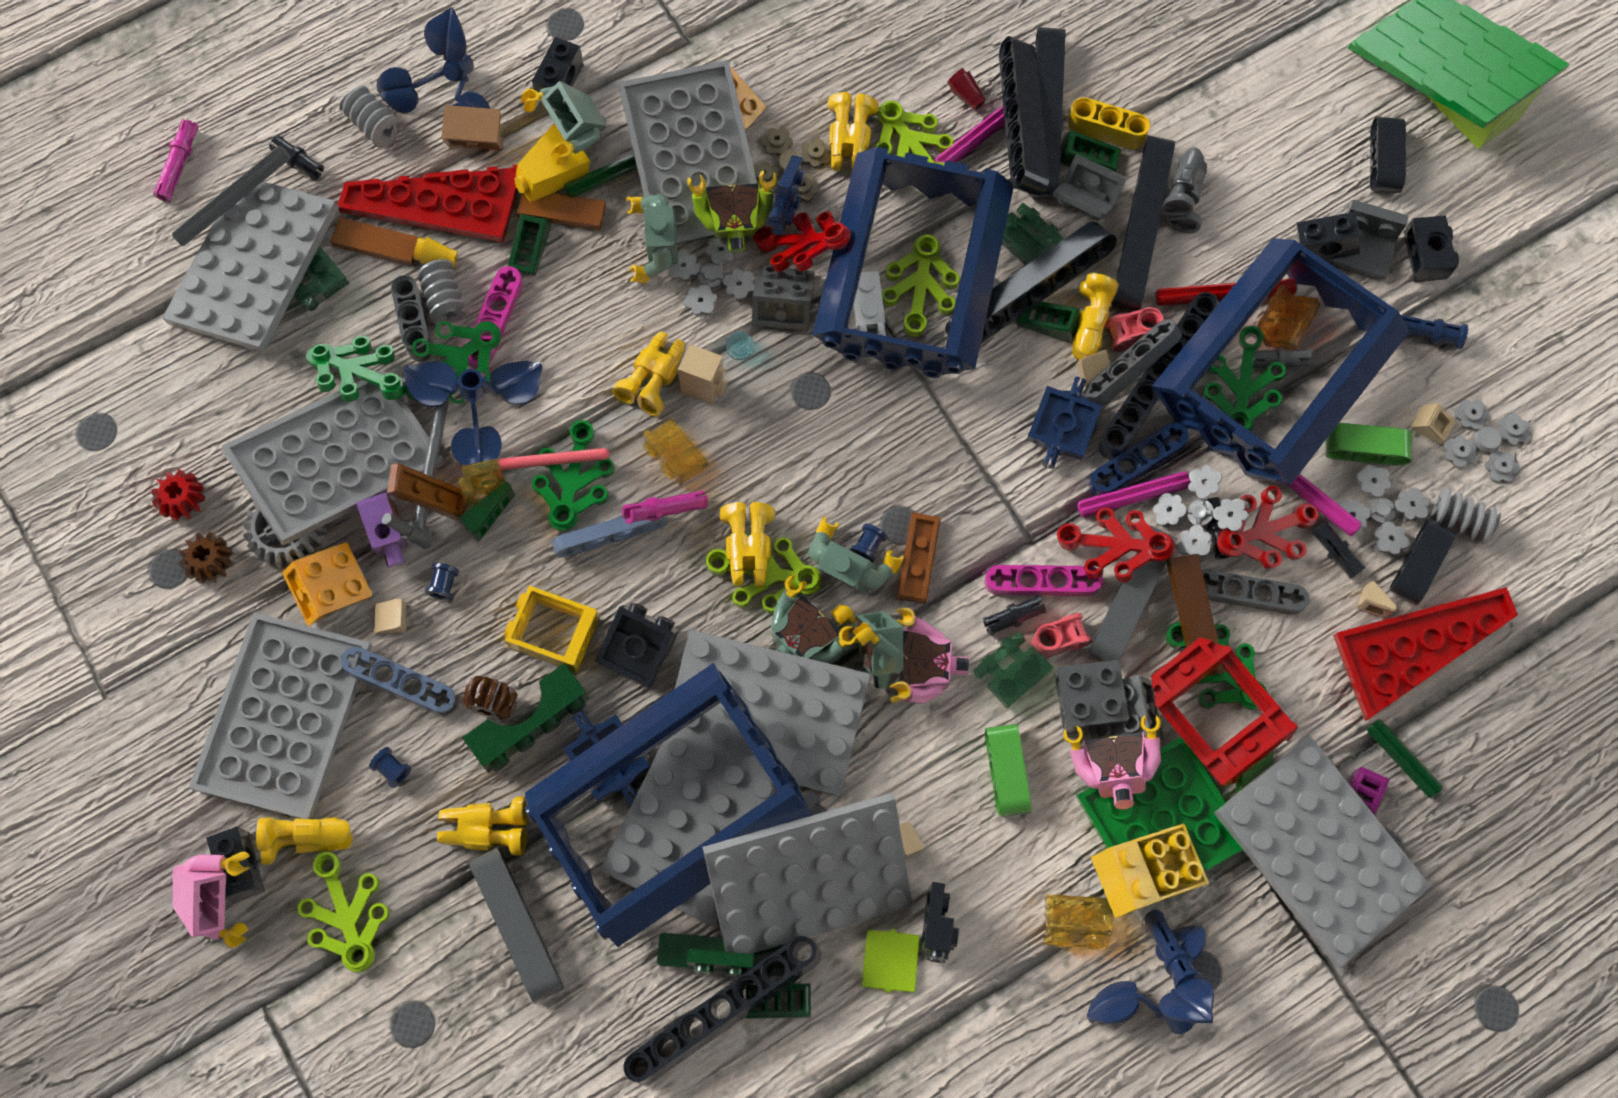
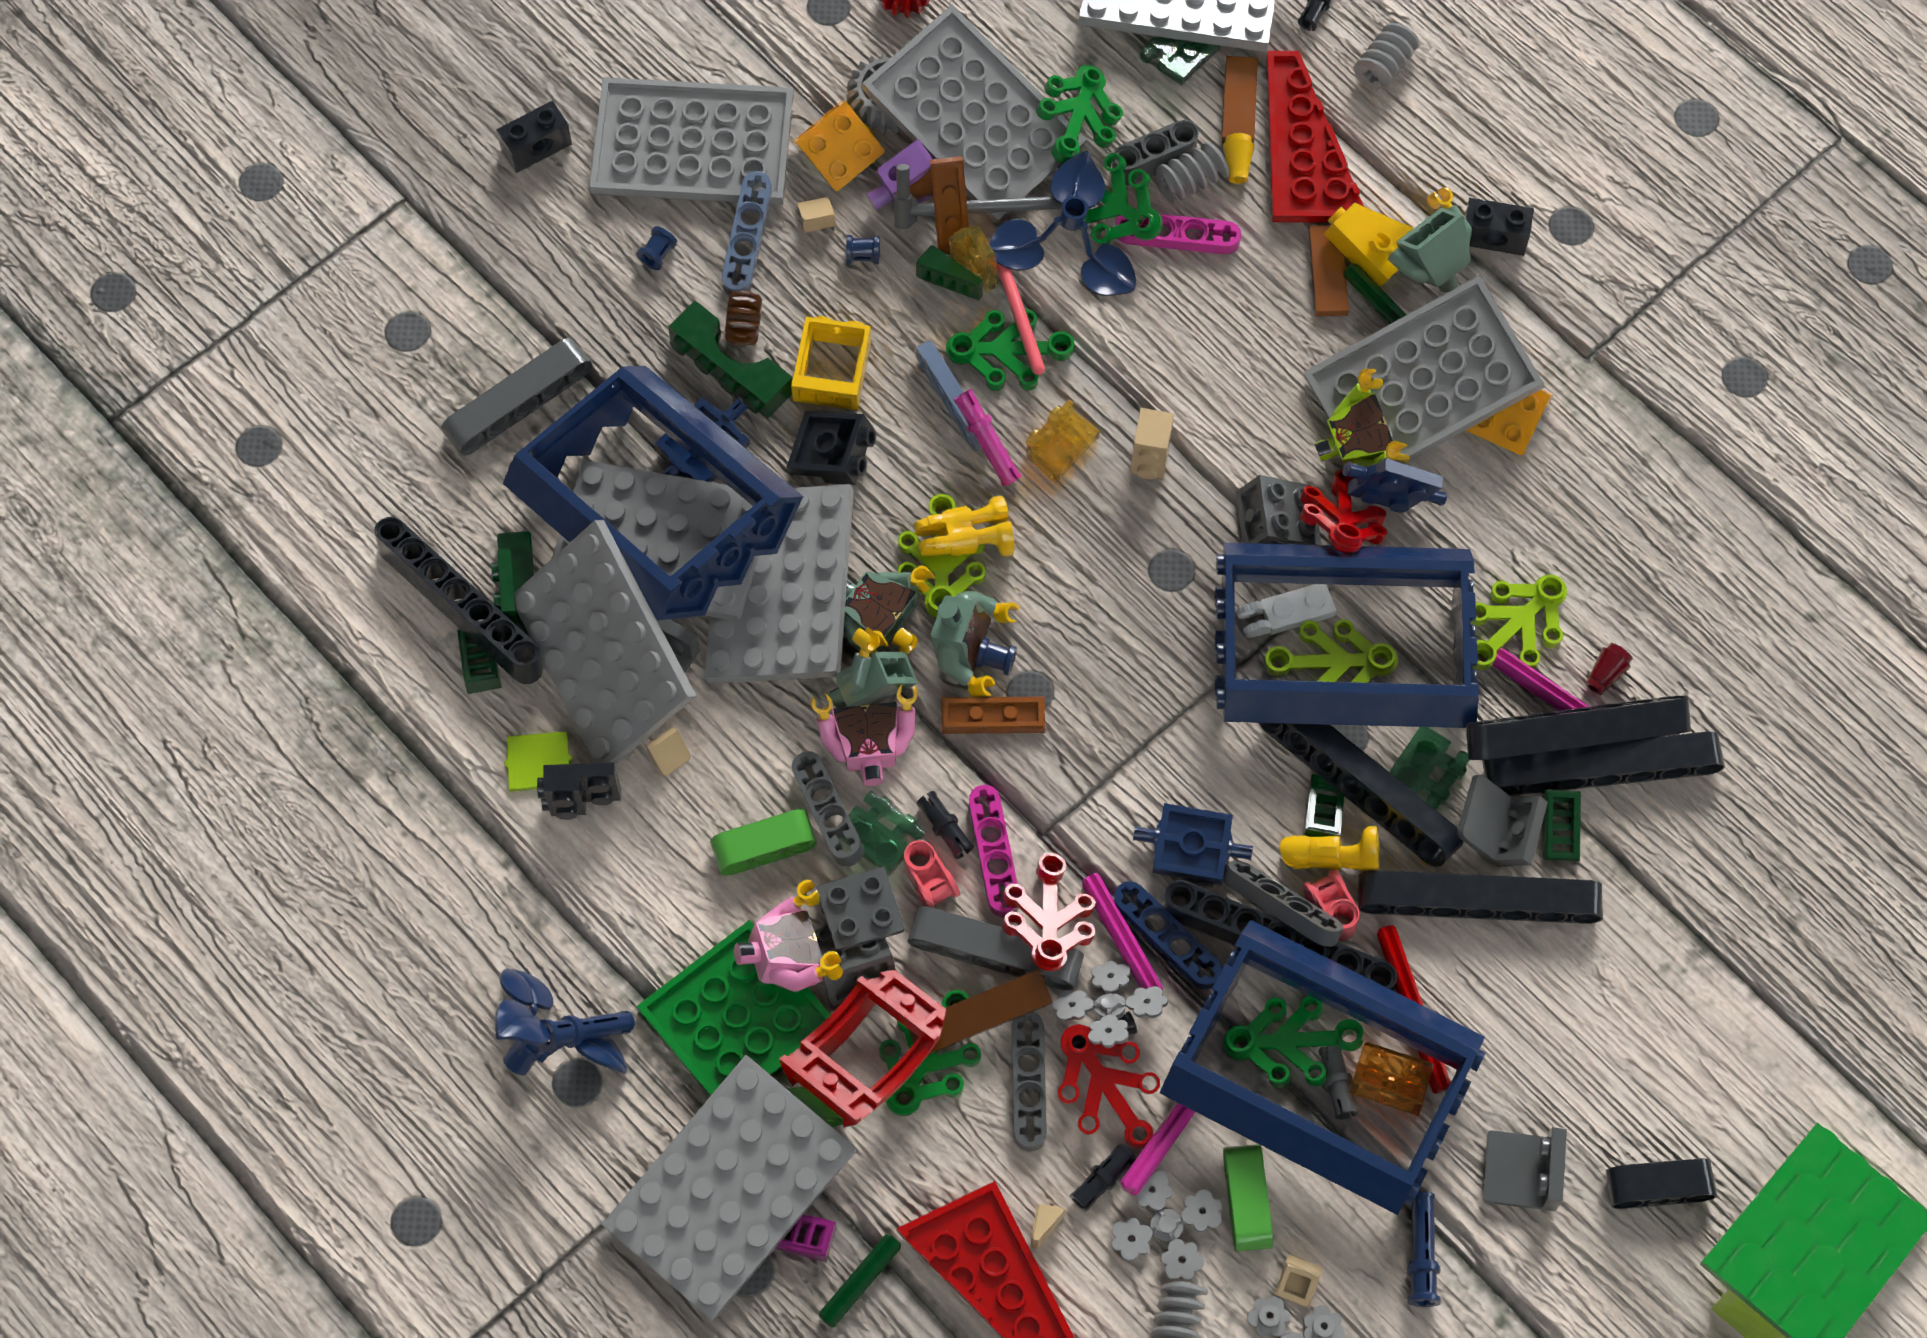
camera: 80 degrees right, 5 degrees down
bright pink torso [172,852,250,948] -> none
reddish brown gear [178,532,233,584] -> none
yellow piece [256,817,352,865] -> none
lime plant [297,852,390,972] -> none
dark blue plant [376,7,491,113] -> none
yellow piece [437,796,529,856] -> none
medium nougat panel [441,105,503,151] -> none
dark green slope [508,214,552,276] -> none
yellow piece [612,331,686,417] -> none
sand green torso [626,194,678,284] -> none
light grey plant [668,236,755,315] -> none
clear light blue plate [725,332,754,360] -> none
dark tan plant [753,128,831,202] -> none
yellow piece [827,92,879,172] -> none
clear yellow bracket [1044,894,1113,950] -> none
yellow beam [1068,97,1150,150] -> none
tan slope [1075,350,1110,389] -> none
yellow slope [1091,823,1209,918] -> none
dark grey piece [1162,147,1207,233] -> none
black brick [1296,212,1360,260] -> none
black beam [1389,518,1456,606] -> none
black brick [1403,215,1459,282] -> none
none -> dark grey beam [791,751,864,866]

